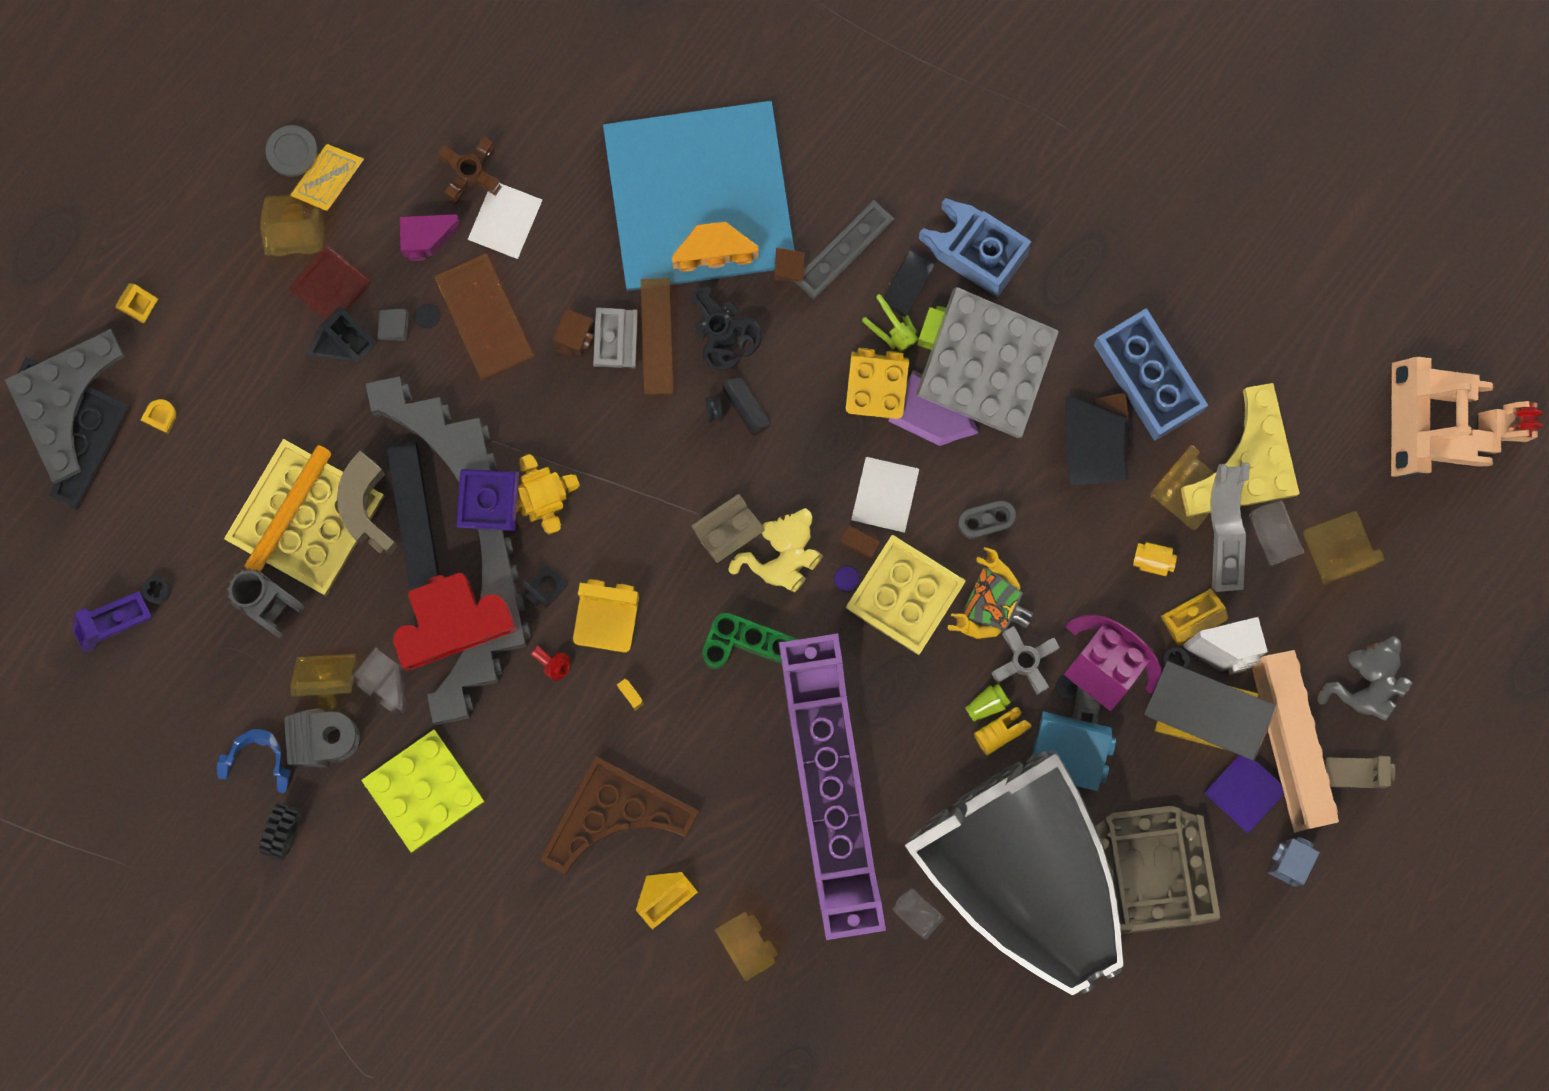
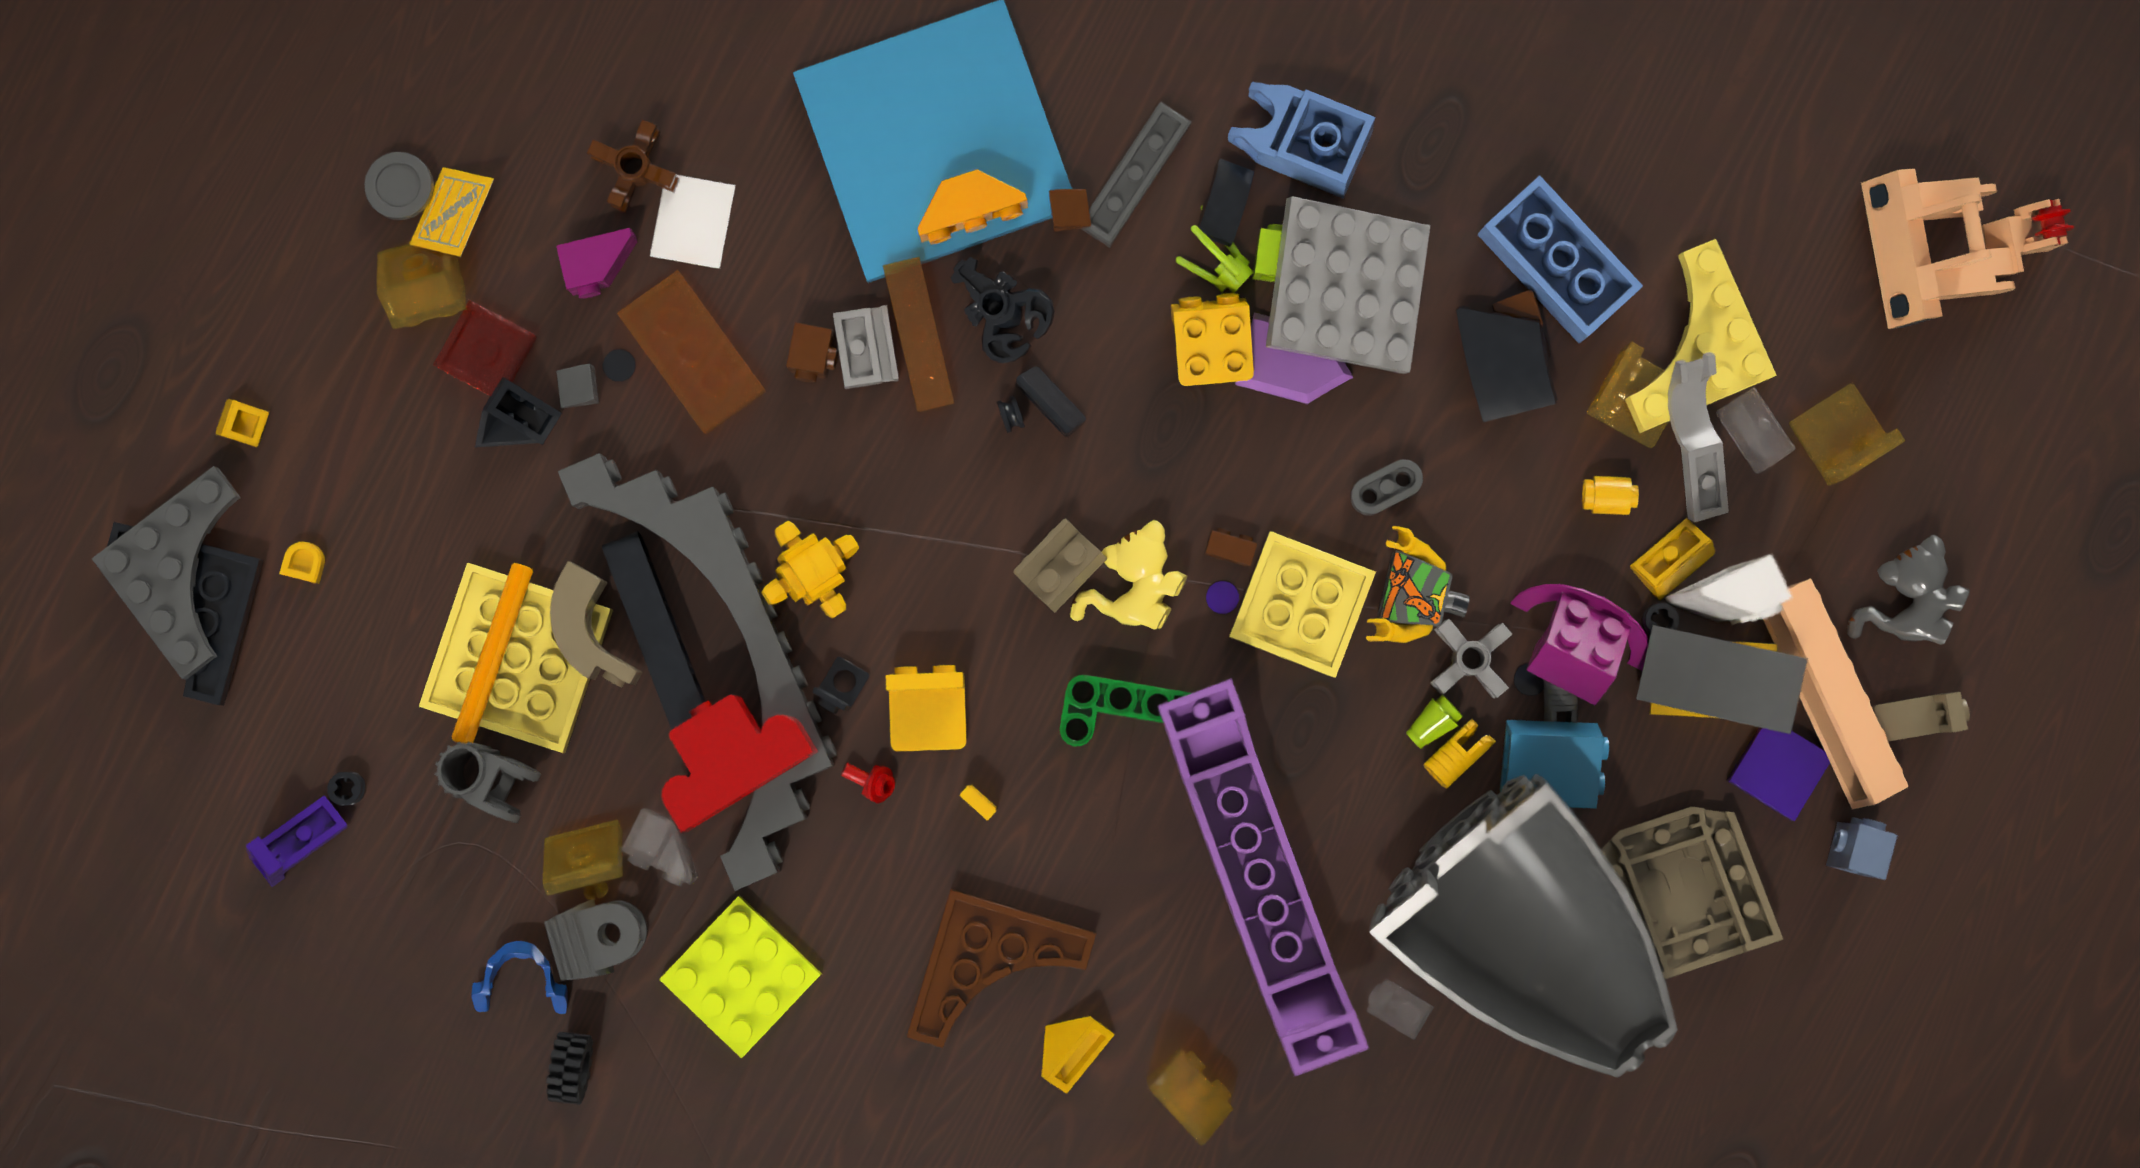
camera: 10 degrees left, 5 degrees up
dark purple tile [456,469,519,531] -> none
white sticker [851,457,919,533] -> none

